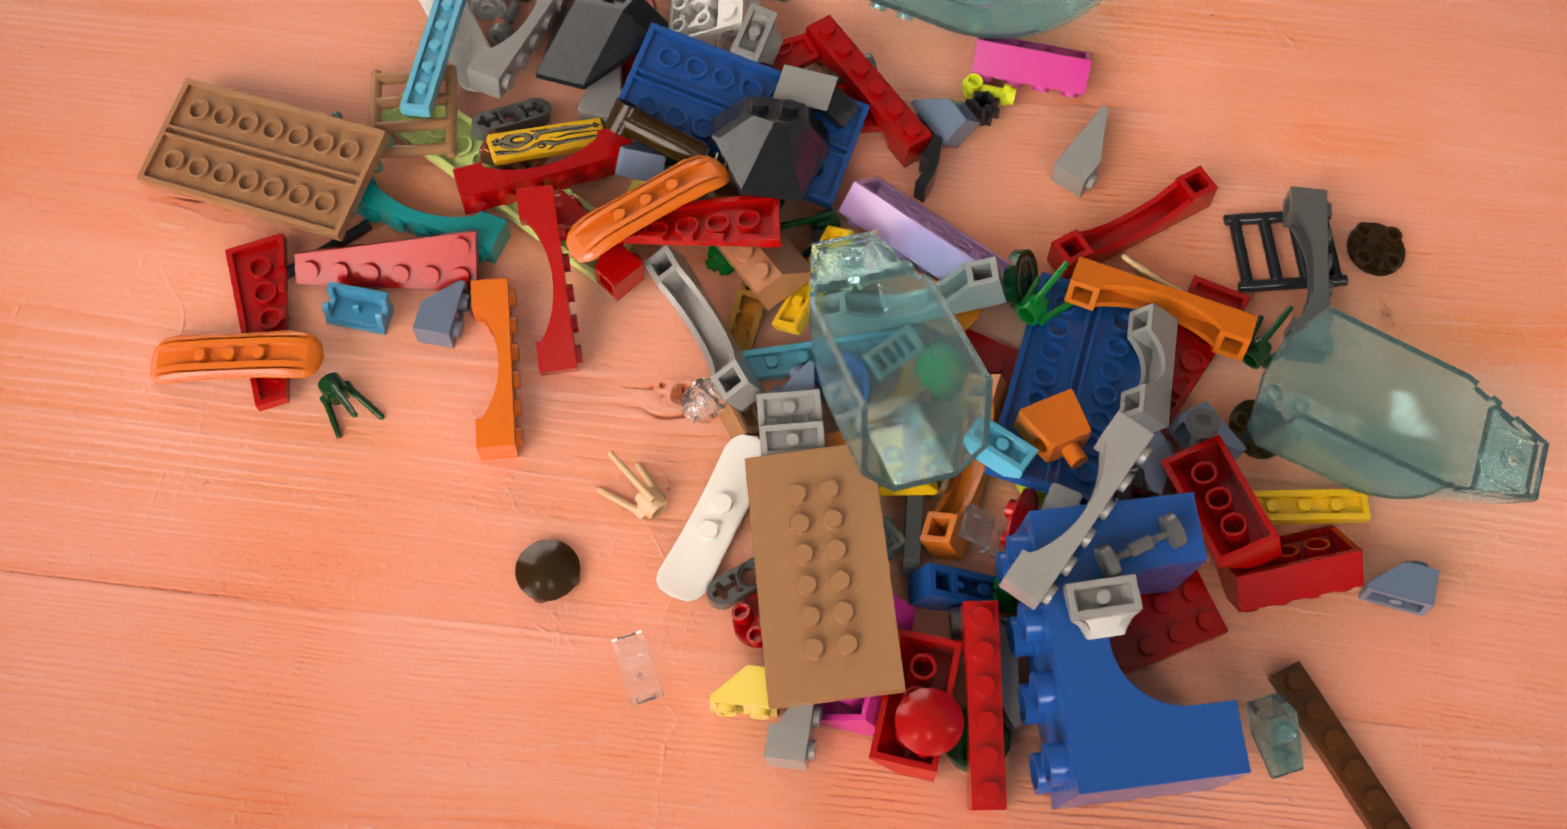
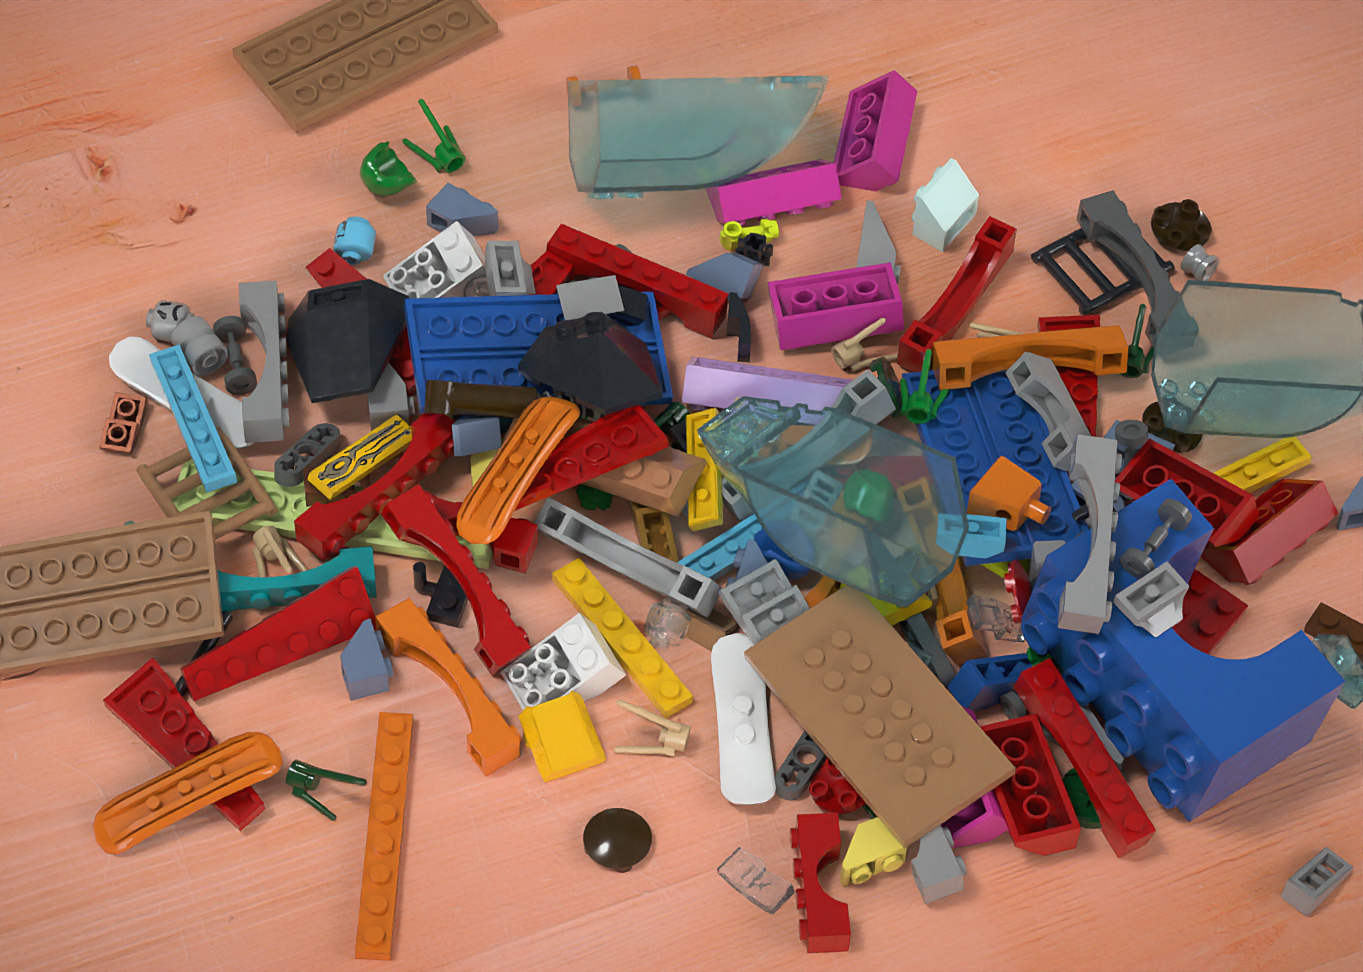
camera: 30 degrees left, 10 degrees down
dark azure hinge [322,281,394,335] -> none
red dish [895,688,964,758] -> none
none -> copper slope [99,392,148,454]
none -> tan plant [252,526,308,577]
none -> orange plate [355,712,413,961]
none -> black plate [413,562,478,628]
none -> white slope [501,613,626,710]
none -> yellow slope [518,691,606,782]
none -> yellow plate [552,558,693,719]
none -> dark pink slope [768,262,904,350]
none -> red arch [790,813,851,953]
none -> tan plant [831,318,898,372]
none -> dark pink slope [834,70,917,191]
none -> light aqua slope [912,158,979,252]
none -> light grey wheel [1180,244,1219,283]

